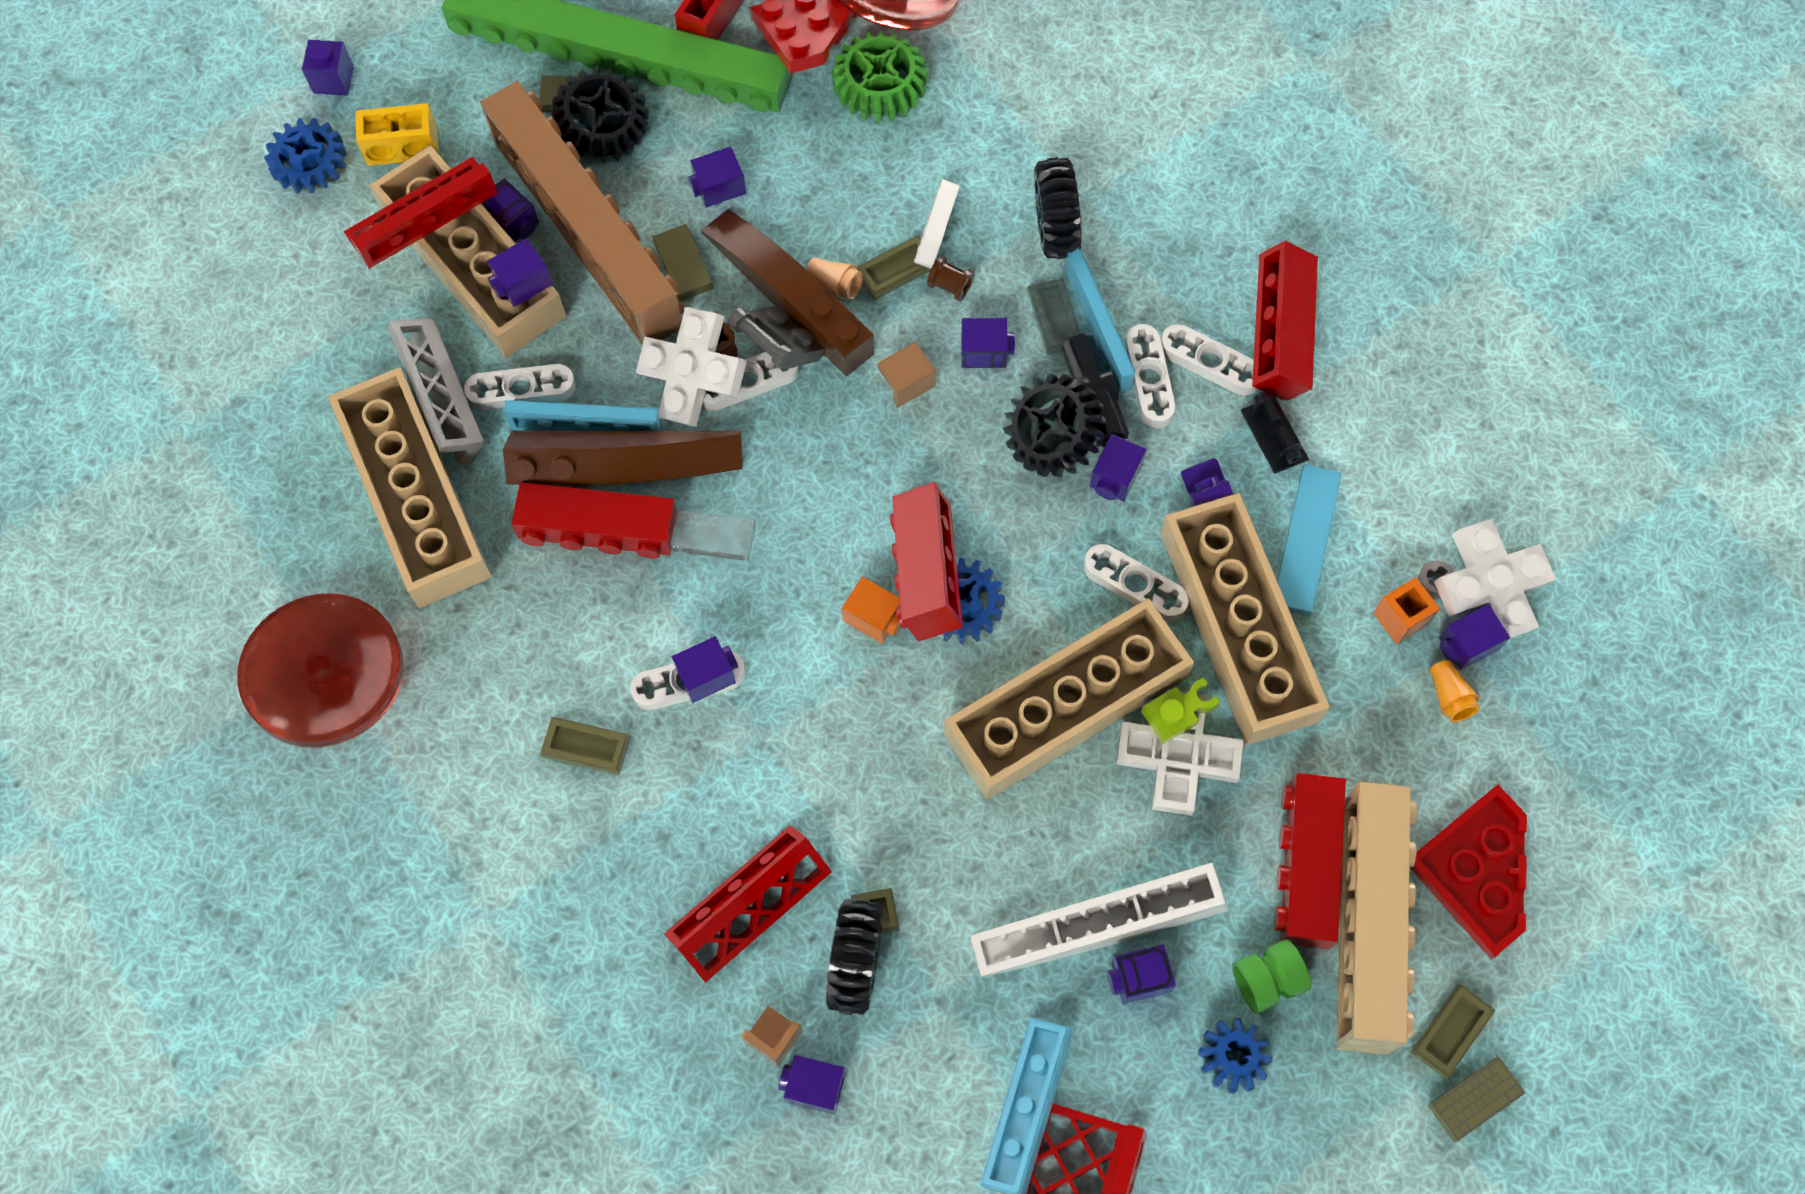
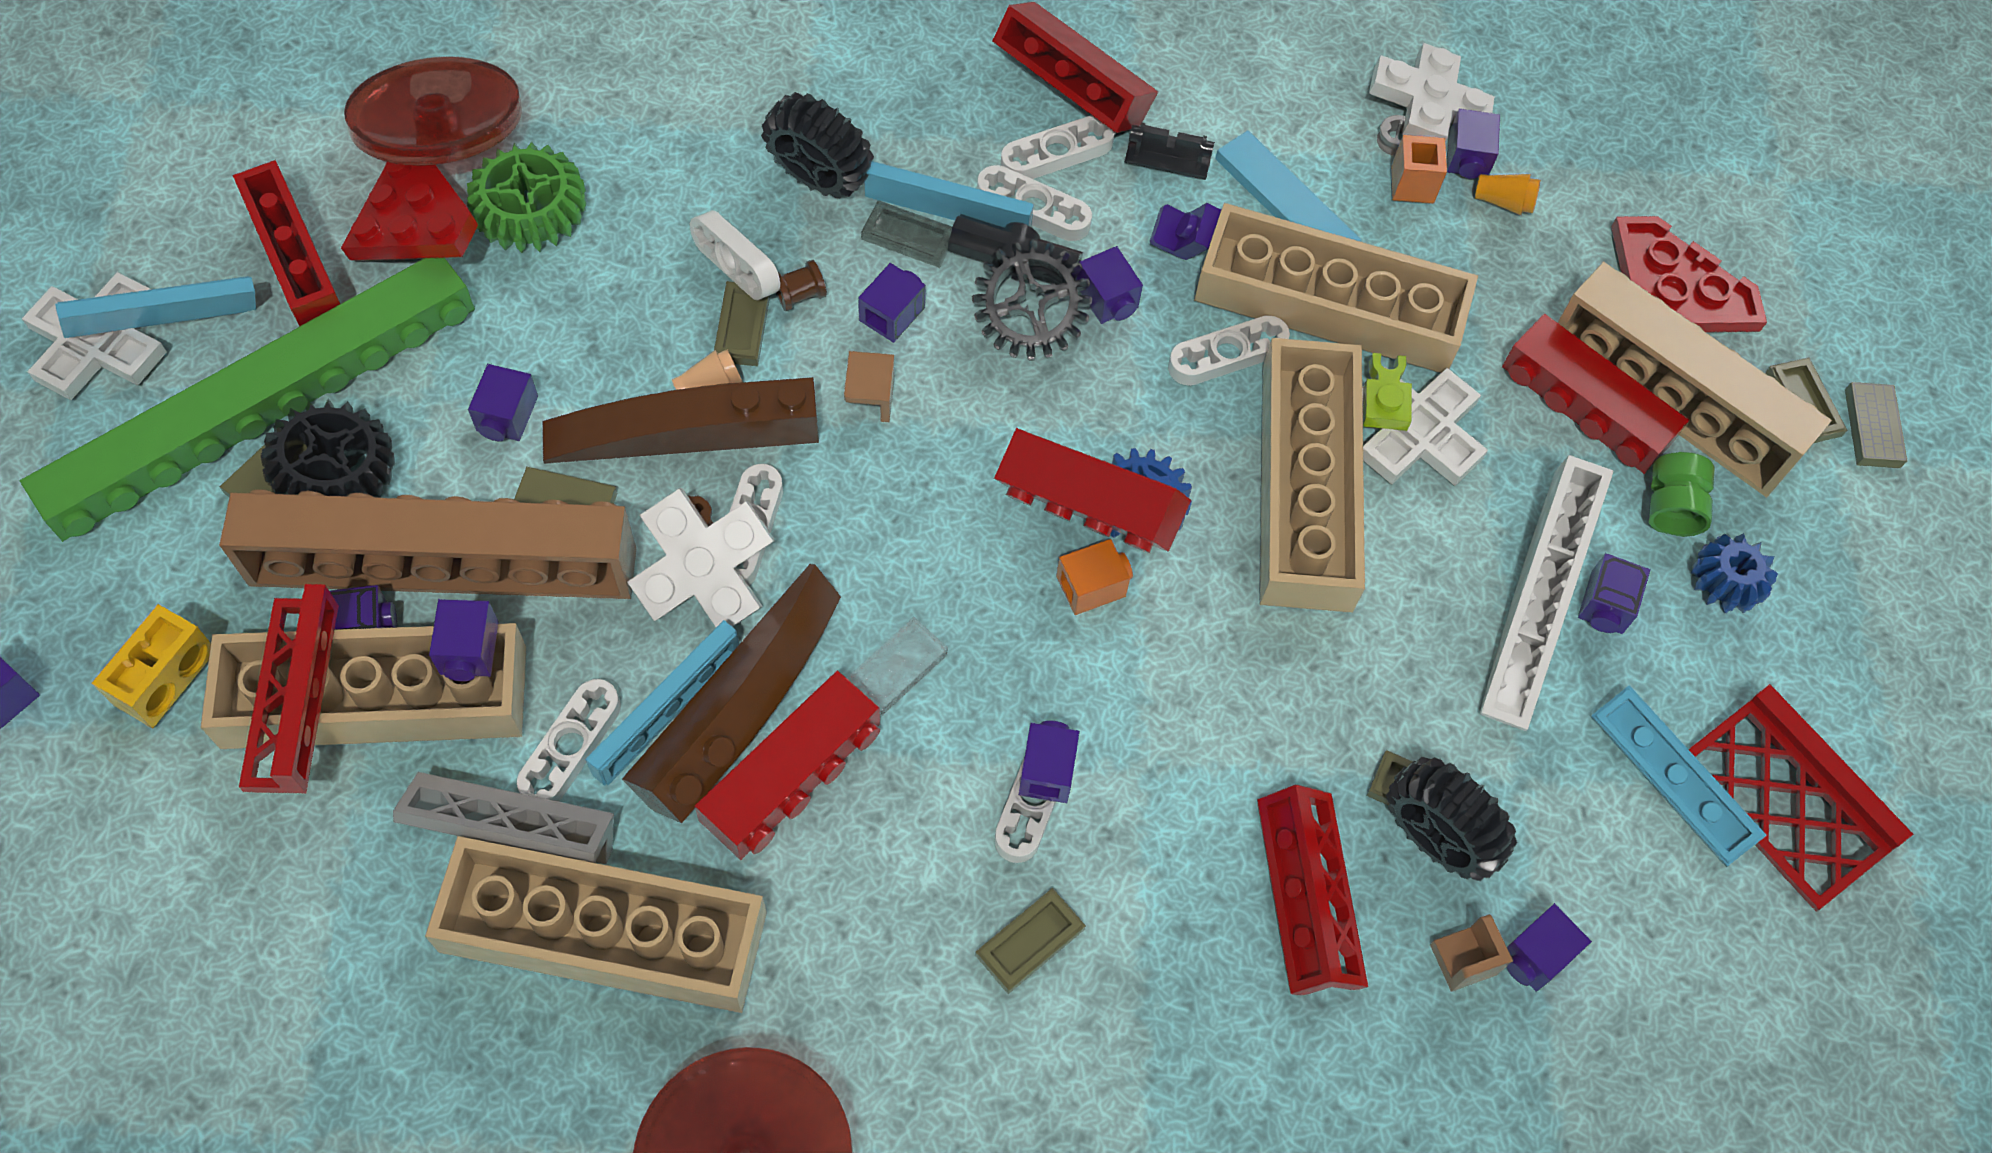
camera: 60 degrees left, 5 degrees down
blue gear [264,118,347,194] -> none
dark grey plate [728,306,825,370] -> none

